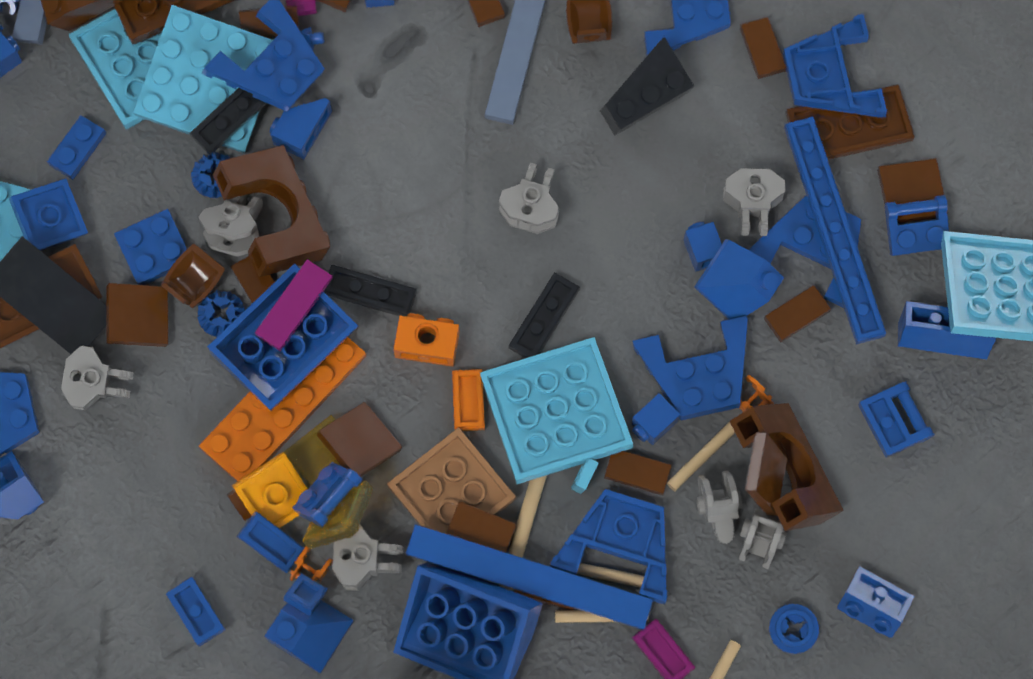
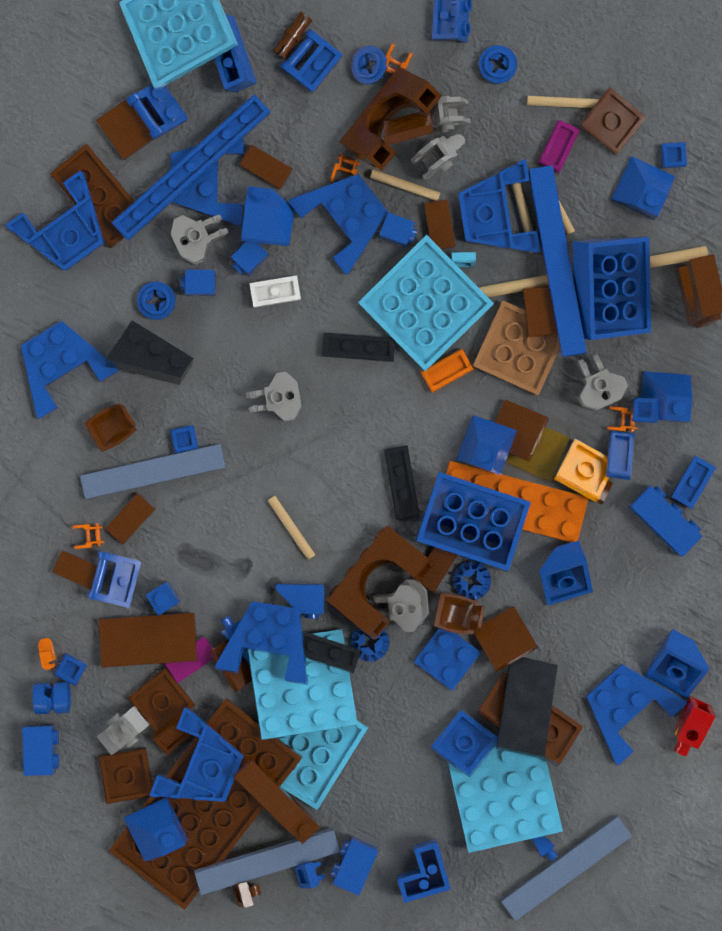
camera: 120 degrees left, 15 degrees up
blue plate [47,115,106,180] -> none
light grey hinge [61,346,134,411] -> none
magenta tile [255,259,333,352] -> none
blue plate [292,462,363,528] -> none
clear yellow plate [302,481,374,549] -> none
orange brick [393,313,460,367] -> none
reddish brown tile [740,17,786,79] -> none
none -> blue gear [137,282,176,320]
none -> blue tile [170,425,199,454]
none -> blue brick [181,270,216,296]
none -> white plate [249,275,301,308]
none -> tan bar [268,496,316,560]
none -> reddish brown pin [272,11,312,59]
none -> blue gear [351,46,388,85]
none -> orange piece [384,43,413,74]
none -> blue slope [456,415,517,476]
none -> blue slope [539,540,593,606]
none -> blue brick [628,486,703,557]

